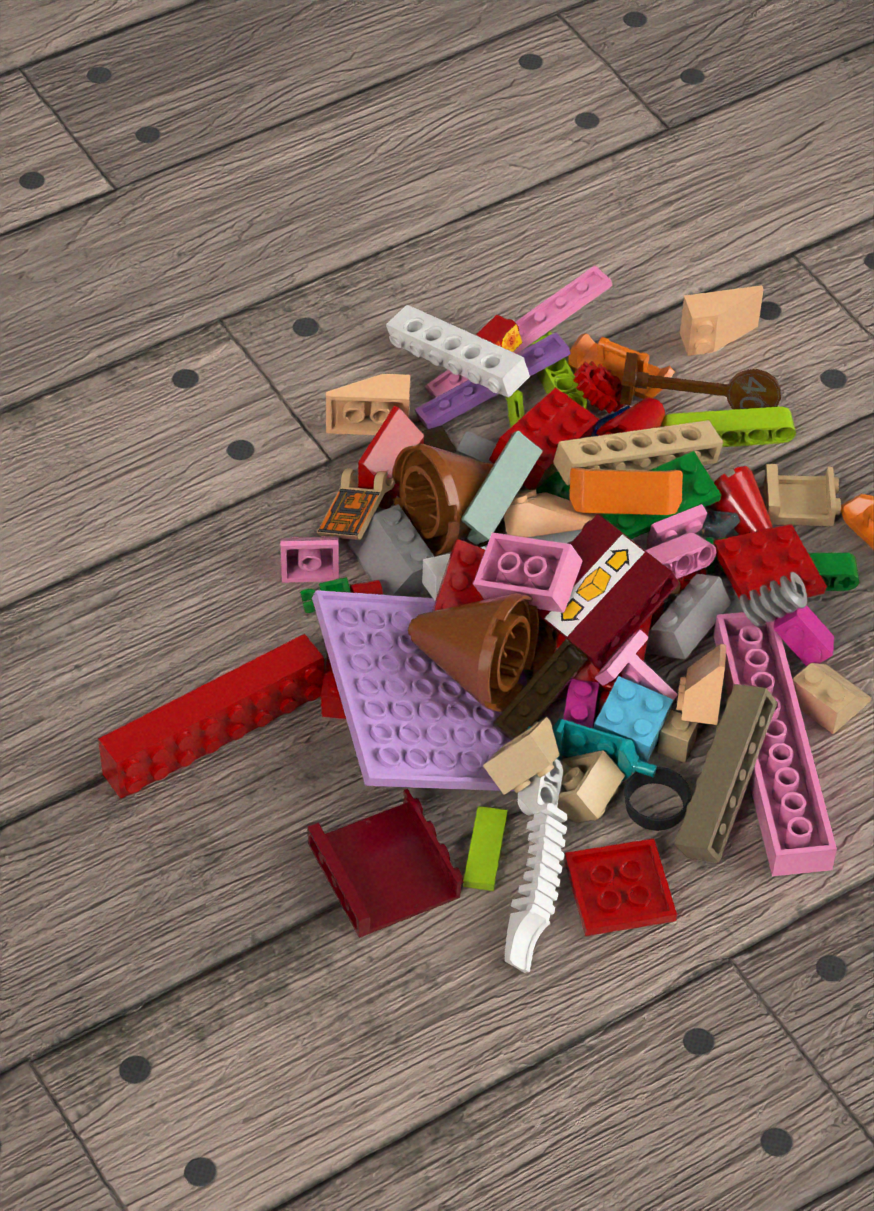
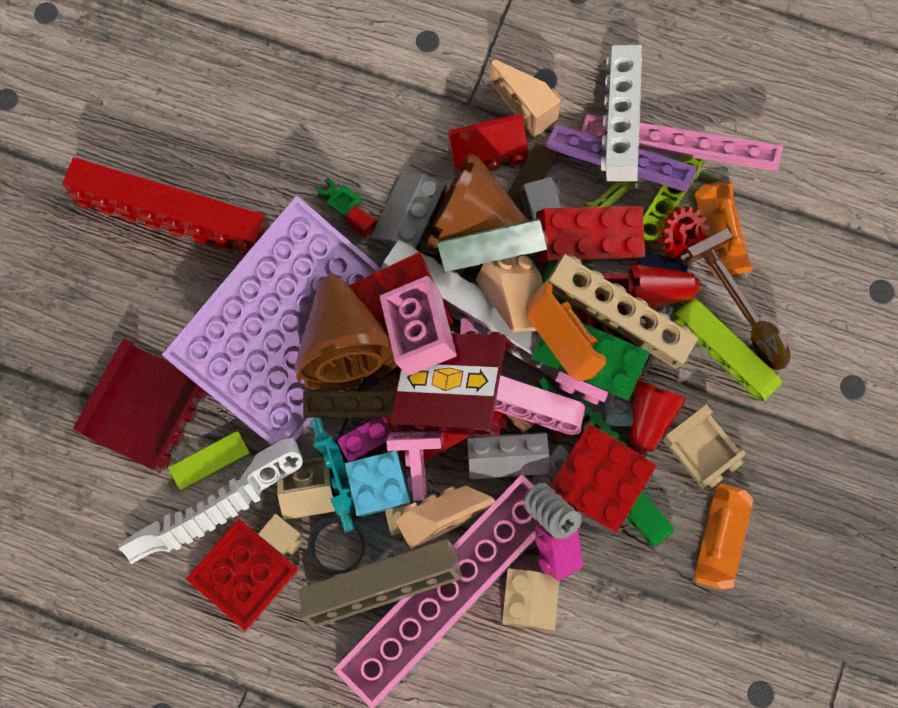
camera: 55 degrees right, 25 degrees up
bright pink slope [280,536,339,583] -> none
flag [316,468,395,540] -> none
red brick [476,315,523,352] -> none
tan slope [483,717,559,795] -> none
light nougat slope [680,285,763,356] -> none
none -> tan brick [258,514,303,557]

